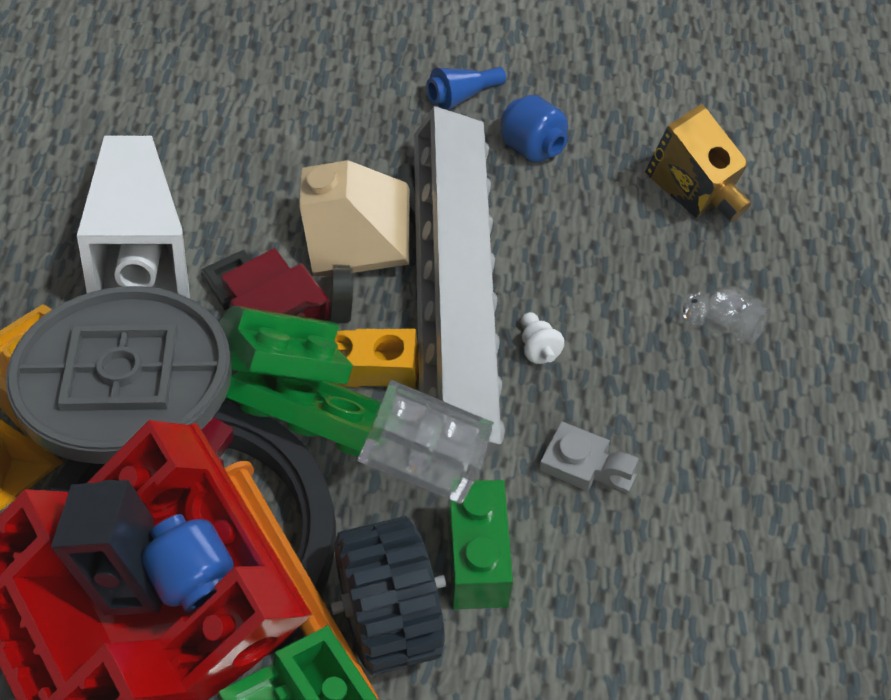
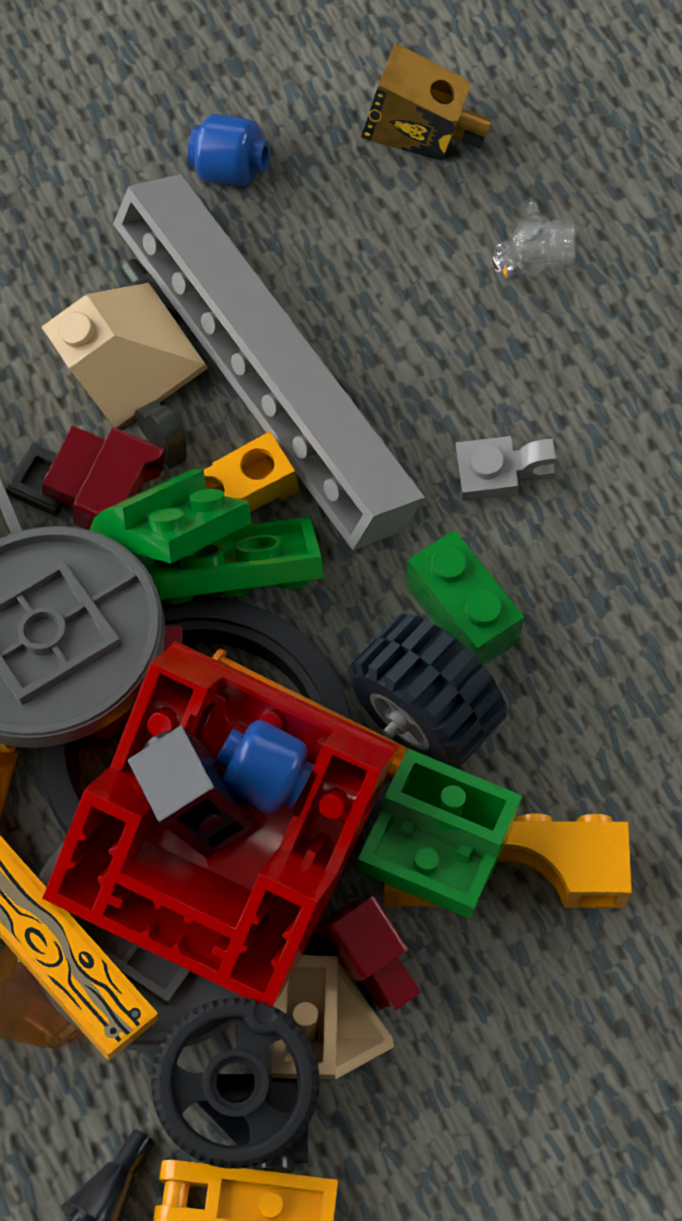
camera: 30 degrees left, 10 degrees up
clear brick [357,380,494,504] -> none
blue cone [426,67,506,110] -> none
white hair [521,312,564,364] -> none

